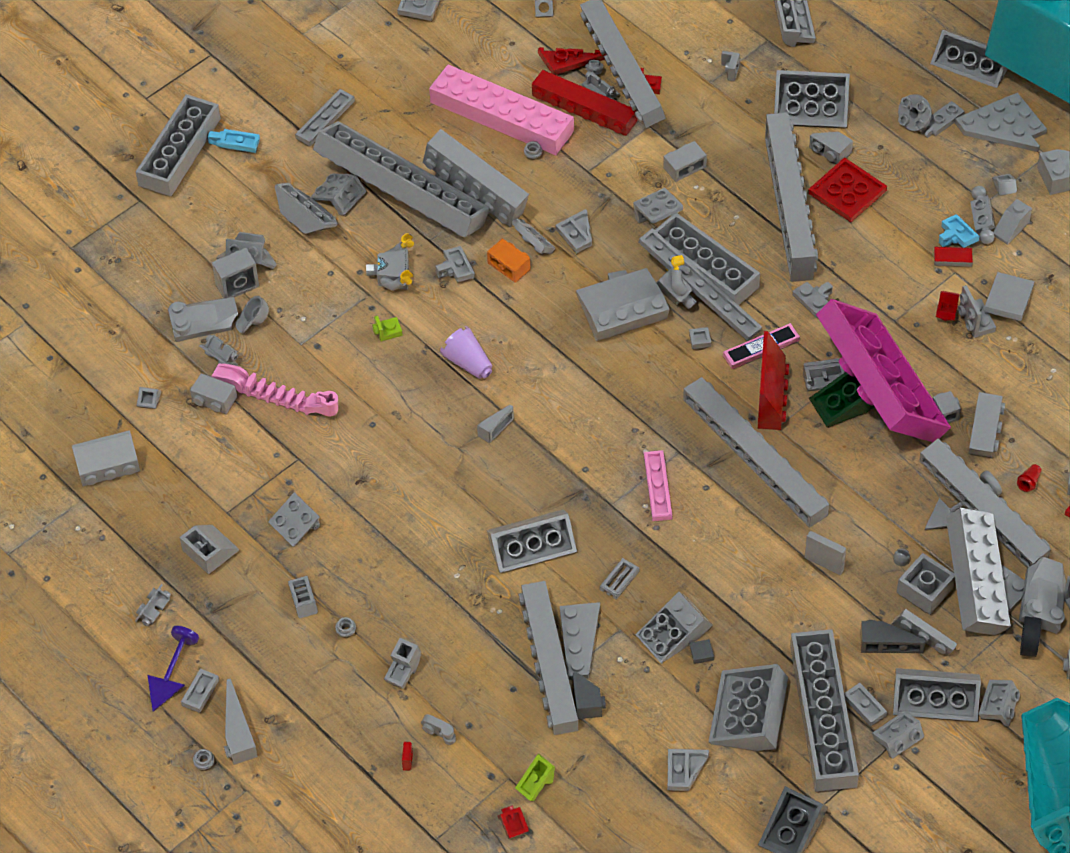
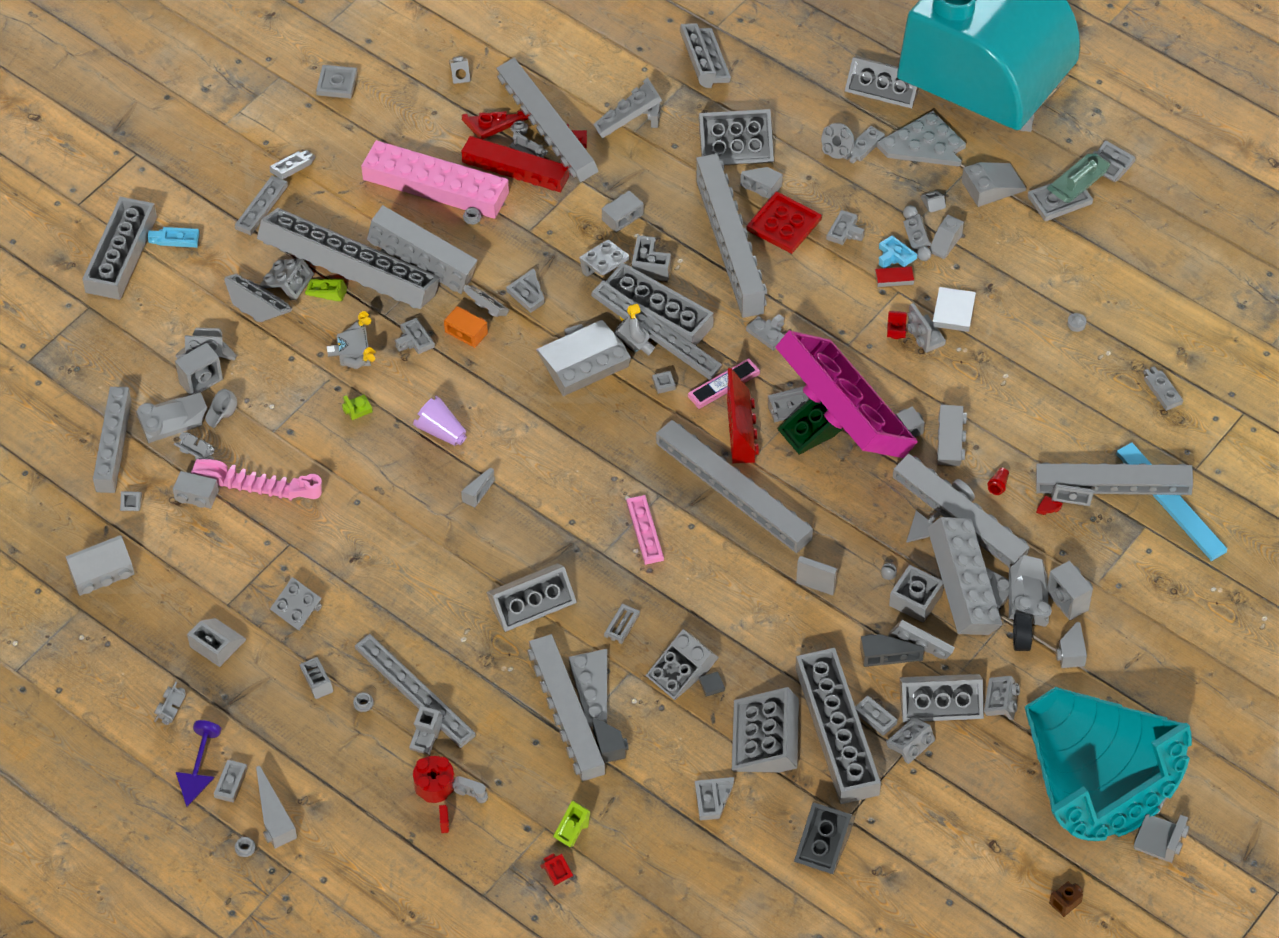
camera: 10 degrees left, 0 degrees up
none -> light grey brick [93,387,132,493]
none -> light grey hinge [270,150,315,180]
none -> lime slope [305,279,347,301]
none -> light grey tile [355,634,476,748]
none -> red brick [413,756,455,803]
none -> light grey wing [594,77,662,138]
none -> light grey brick [632,235,671,282]
none -> light grey hinge [826,210,864,245]

